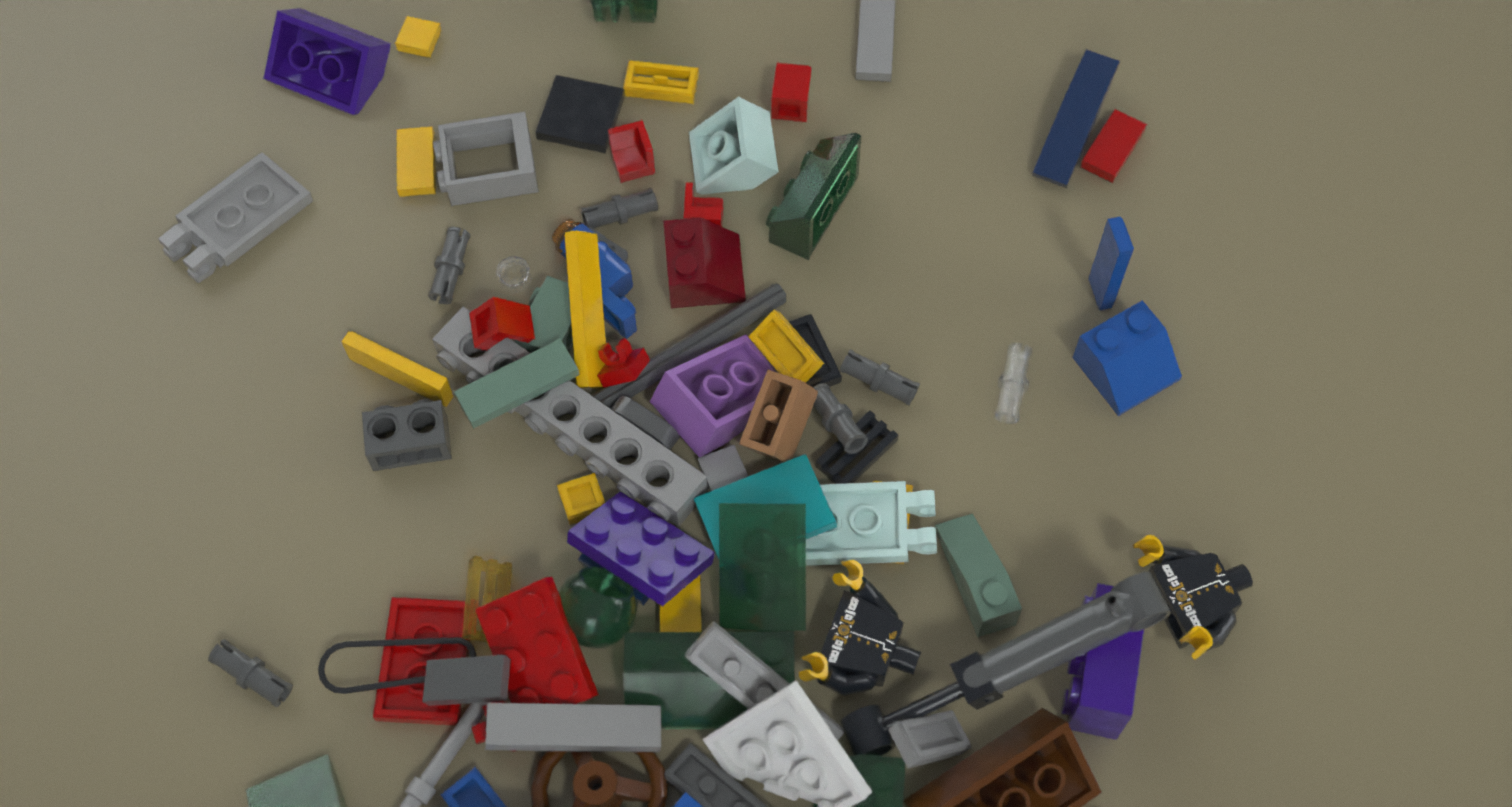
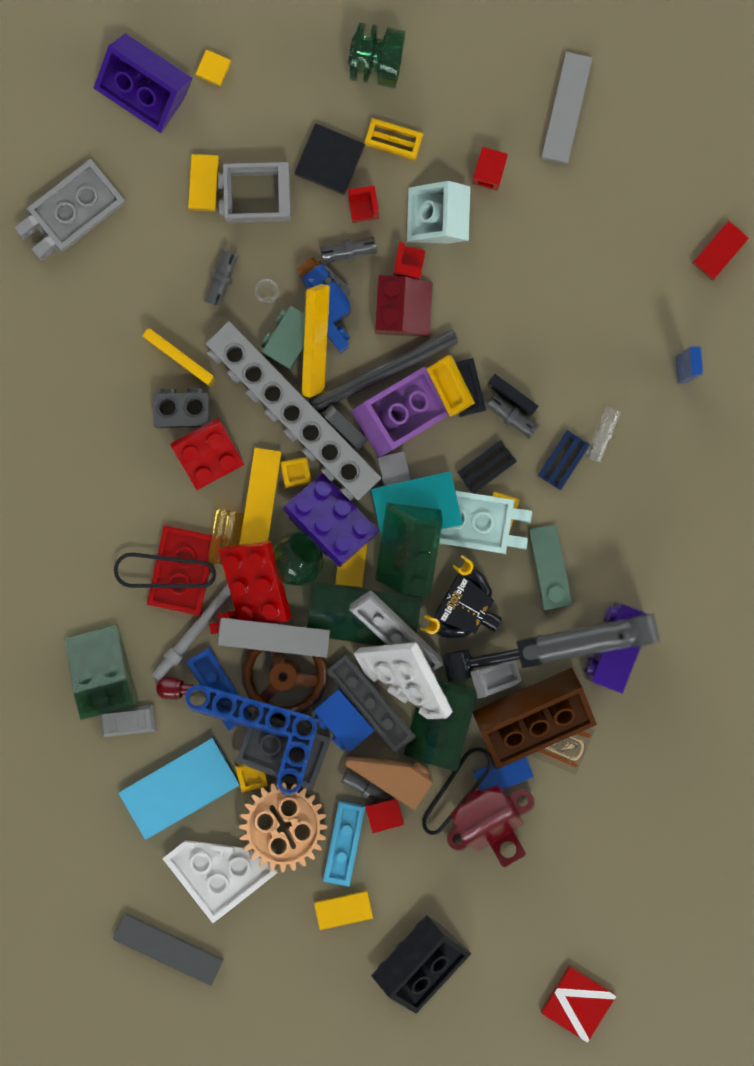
camera: 10 degrees right, 25 degrees up
dark grey pin [208,639,293,707] -> none
dark grey tile [422,655,511,706] -> none
sand green tile [454,339,580,429] -> none
red panel [469,296,535,351] -> none
red tile [597,338,650,388] -> none
medium nougat brick [739,370,818,463] -> none
clear green slope [766,133,862,260] -> none
dark grey pin [813,383,868,454] -> none
dark blue slope [1032,49,1120,188] -> none
blue slope [1072,300,1182,416] -> none
black torso [1133,535,1253,660] -> none
none -> red plate [170,418,244,490]
none -> yellow tile [240,448,282,544]
none -> black tile [488,374,539,416]
none -> dark blue tile [537,430,590,490]

